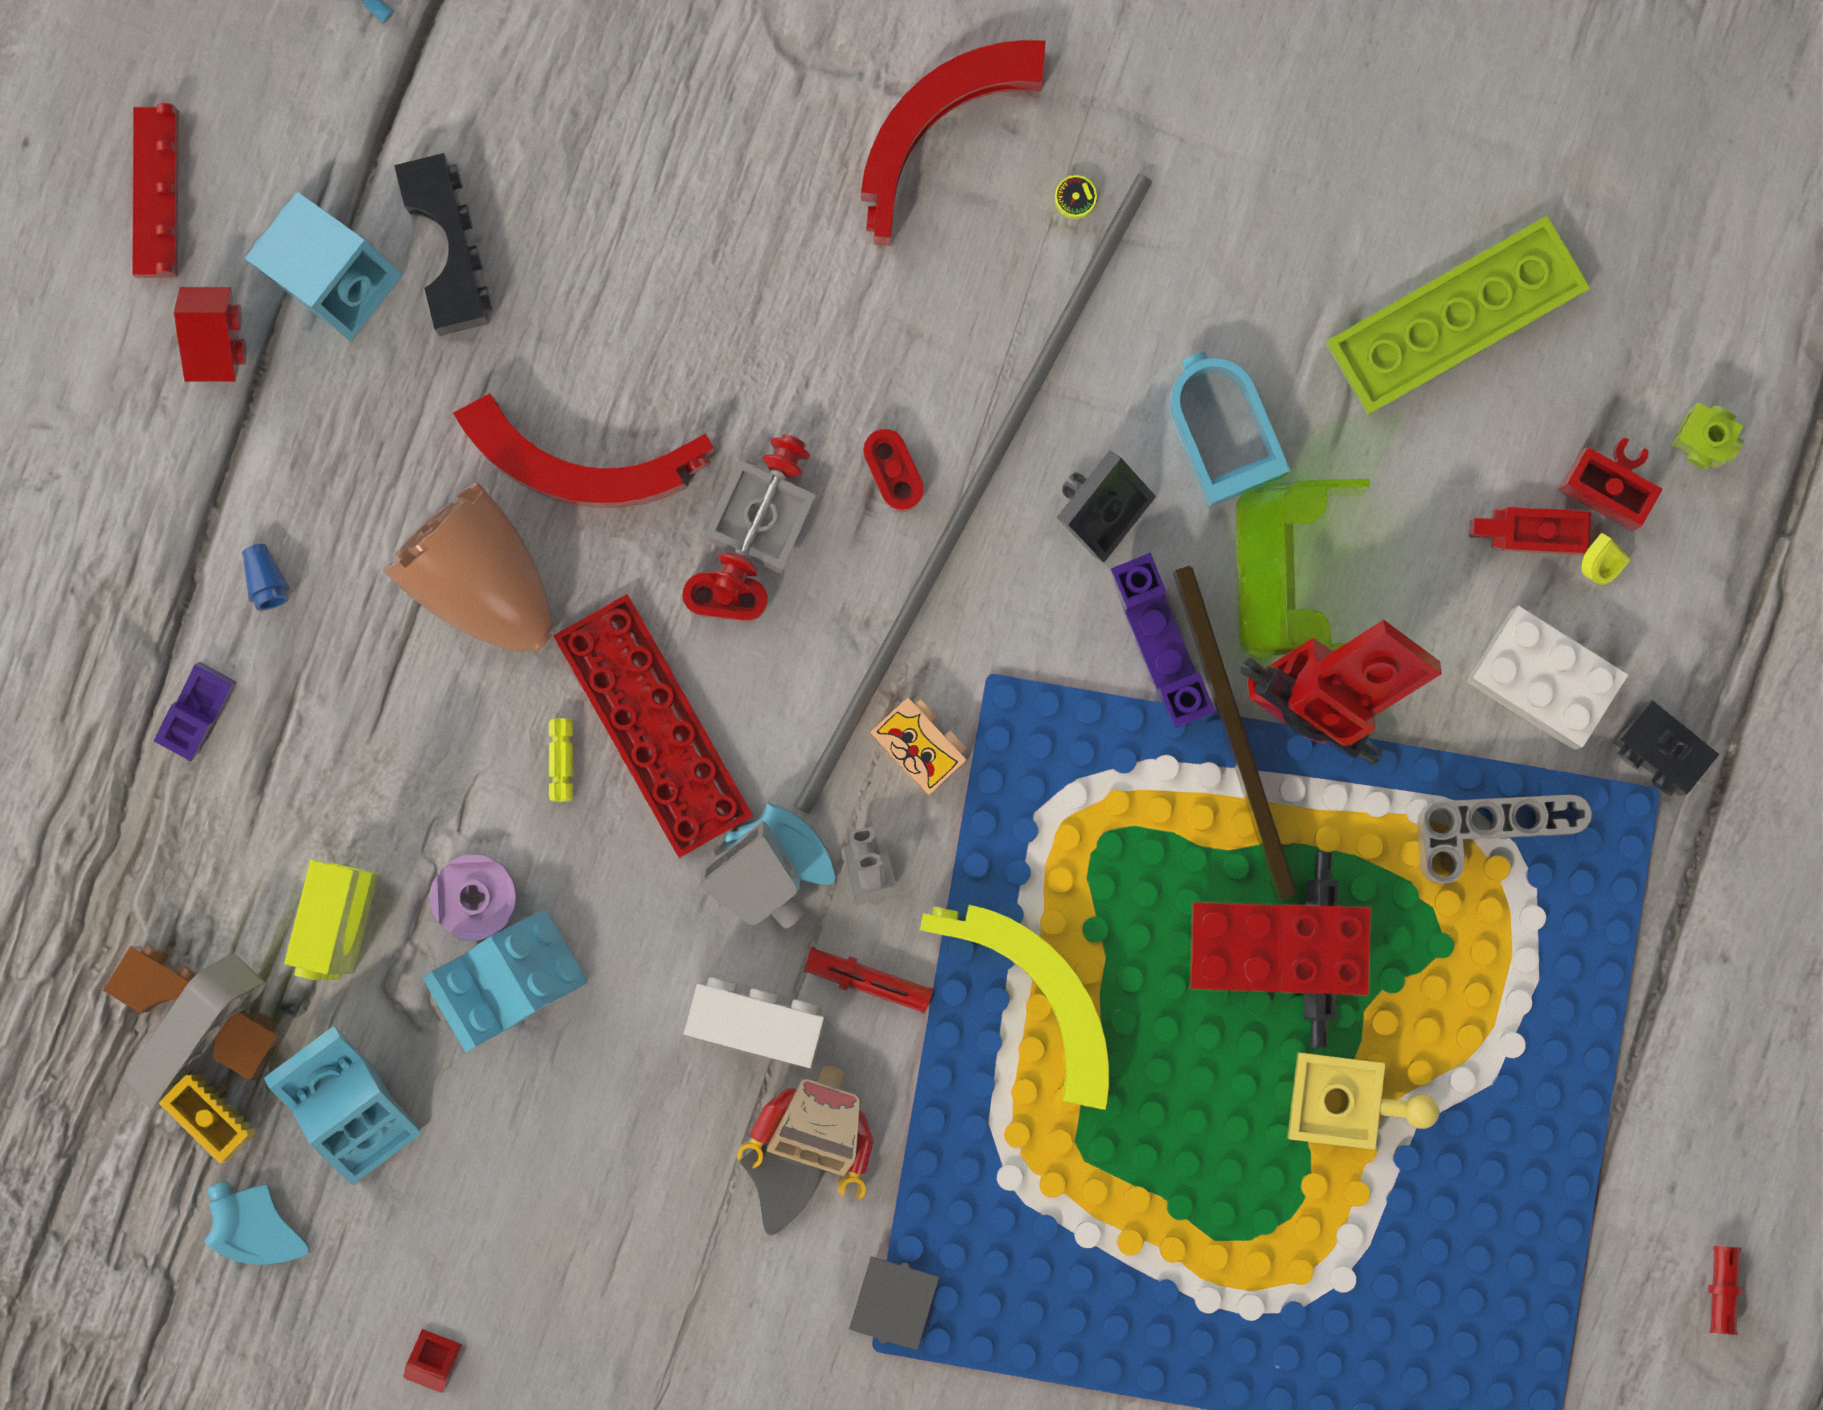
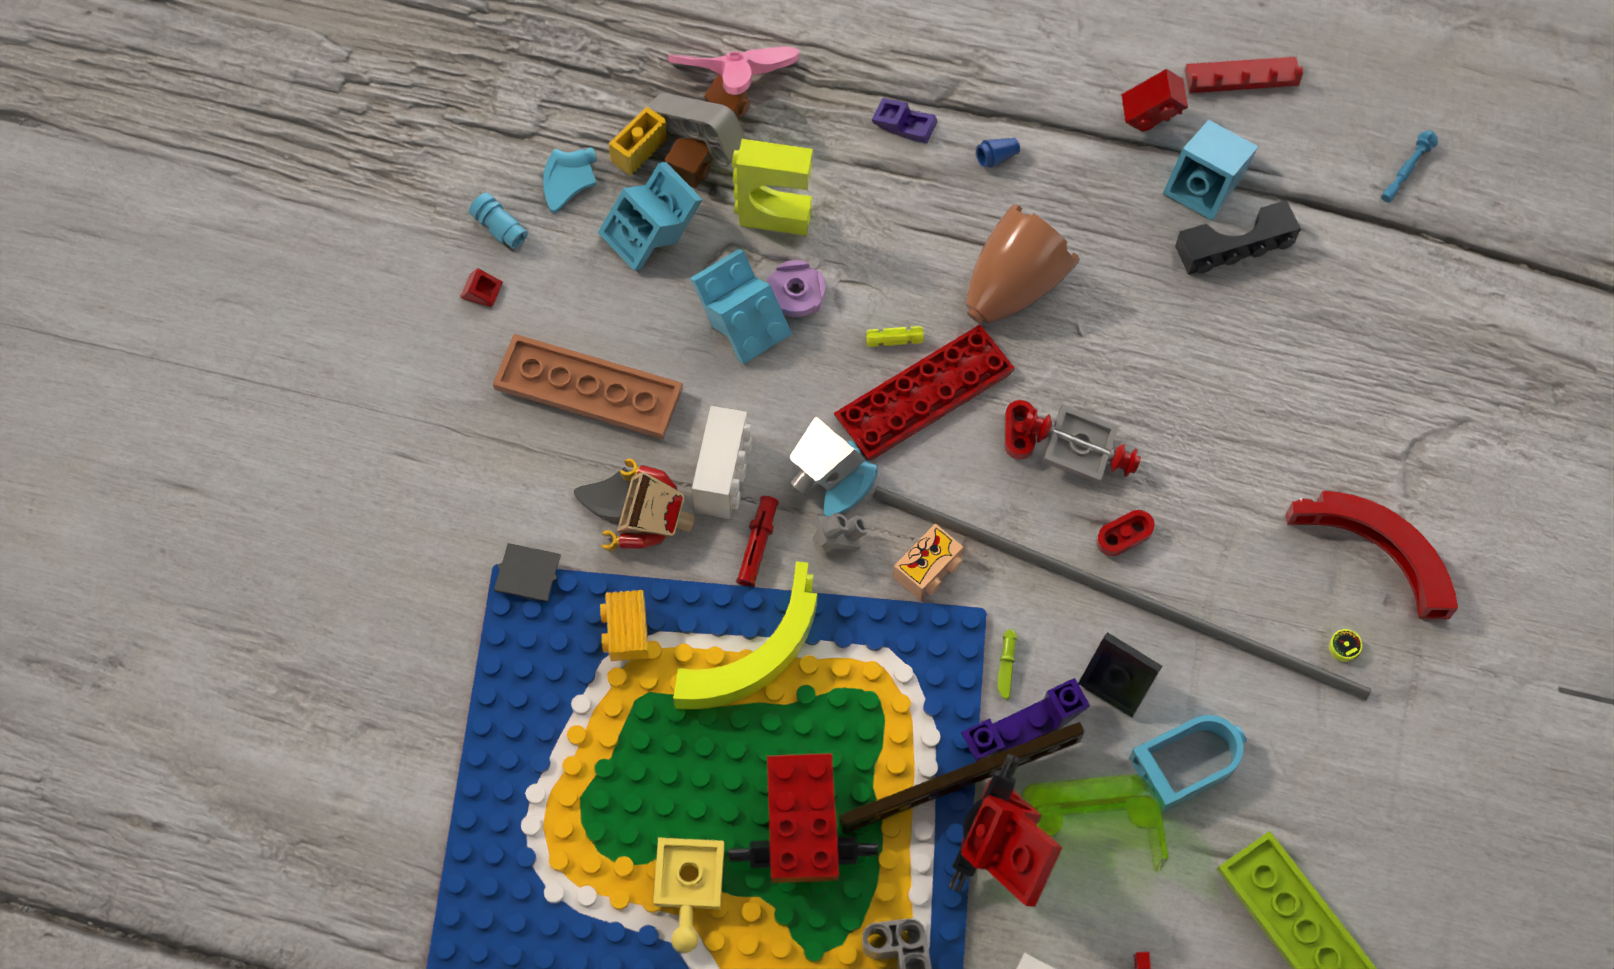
camera: 85 degrees right, 20 degrees down
red arch [453,393,716,508] -> none
none -> medium azure axle [469,192,528,249]
none -> nougat plate [493,334,683,439]
none -> yellow brick [600,590,649,662]
none -> bright pink piece [668,46,799,95]
none -> lime piece [997,629,1018,700]

